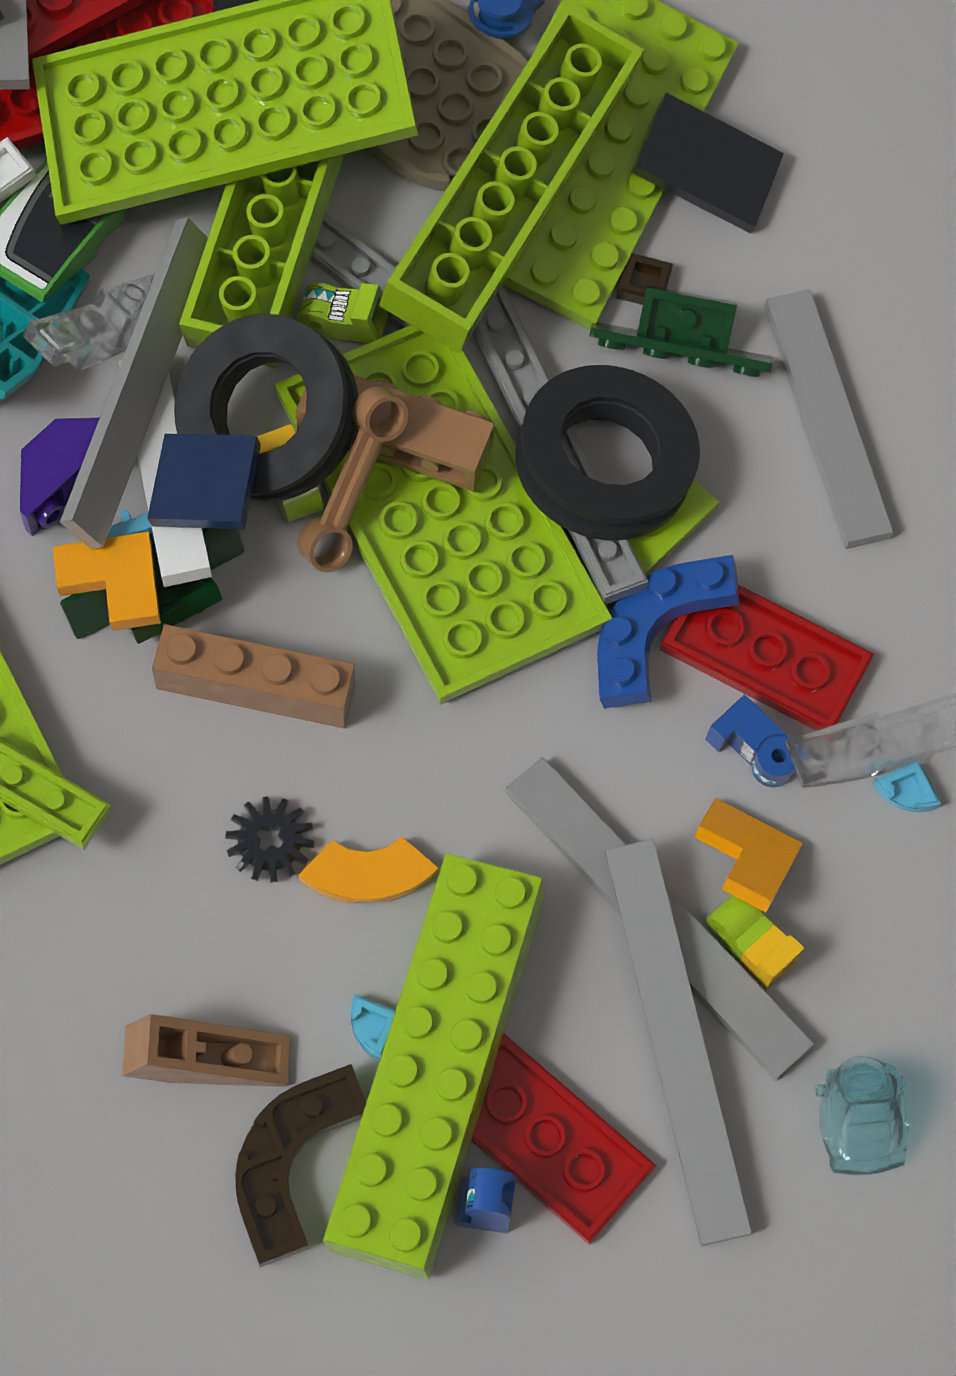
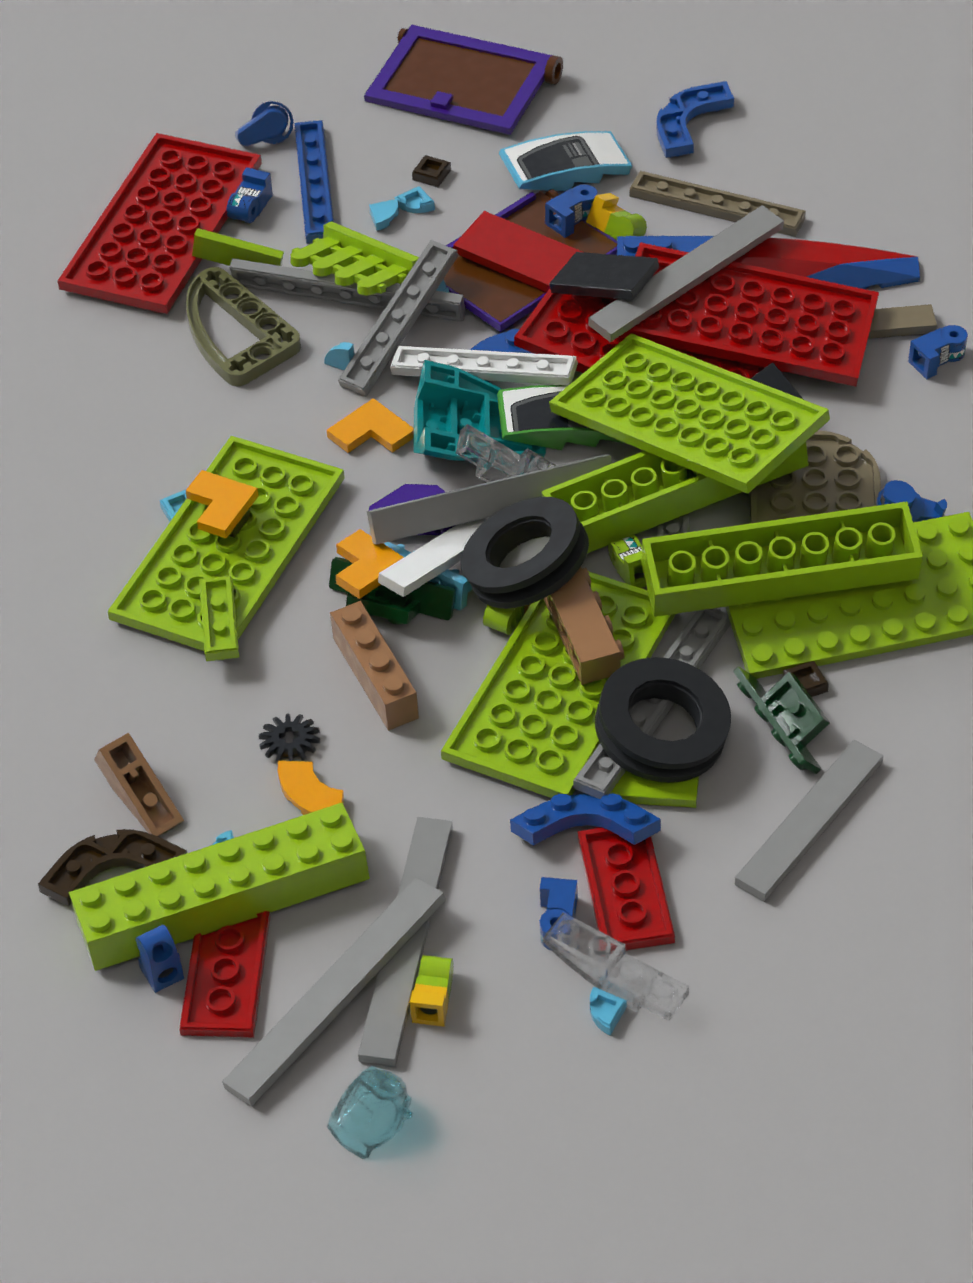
camera: 60 degrees right, 20 degrees down
dark blue tile [147,433,261,529] -> none
medium nougat piece [297,387,409,572] -> none
black tile [631,92,784,233] -> none
light orange tile [694,798,803,913] -> none

